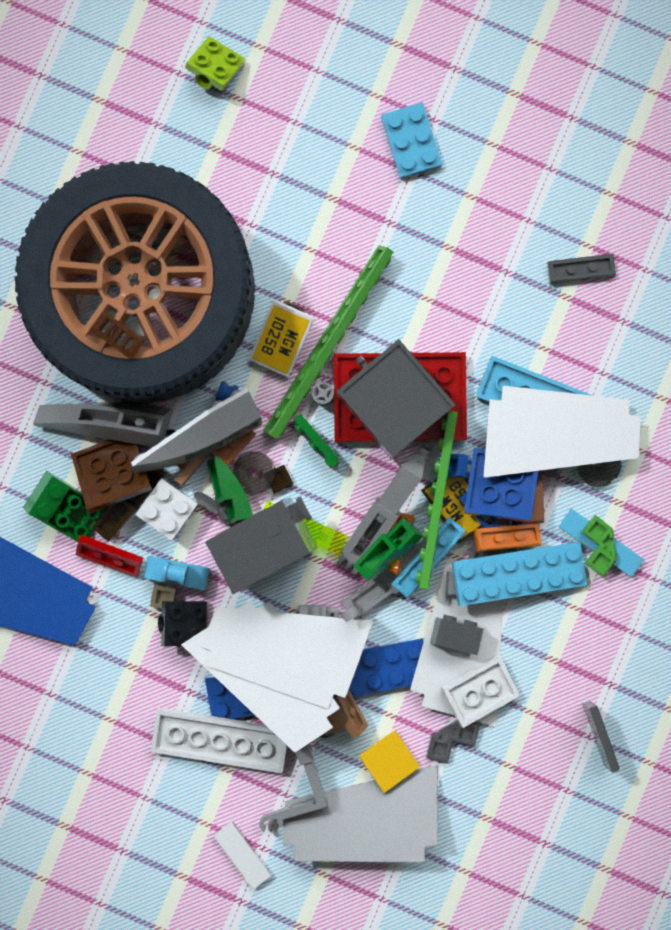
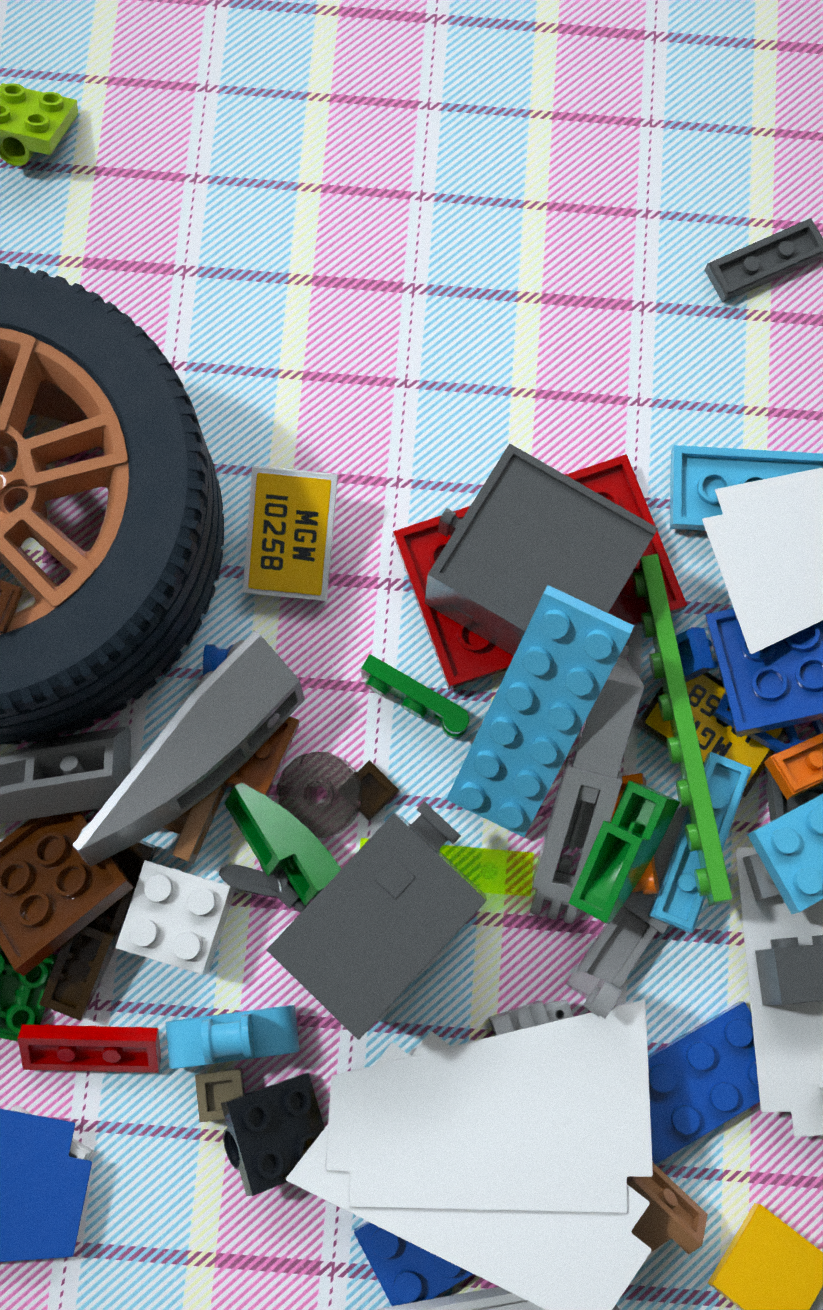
camera: 20 degrees left, 10 degrees down
bright green plate [263,245,394,439] -> none
light grey wheel [312,382,334,405] -> none
medium azure plate [381,102,442,179] -> none
none -> medium azure plate [446,585,634,837]

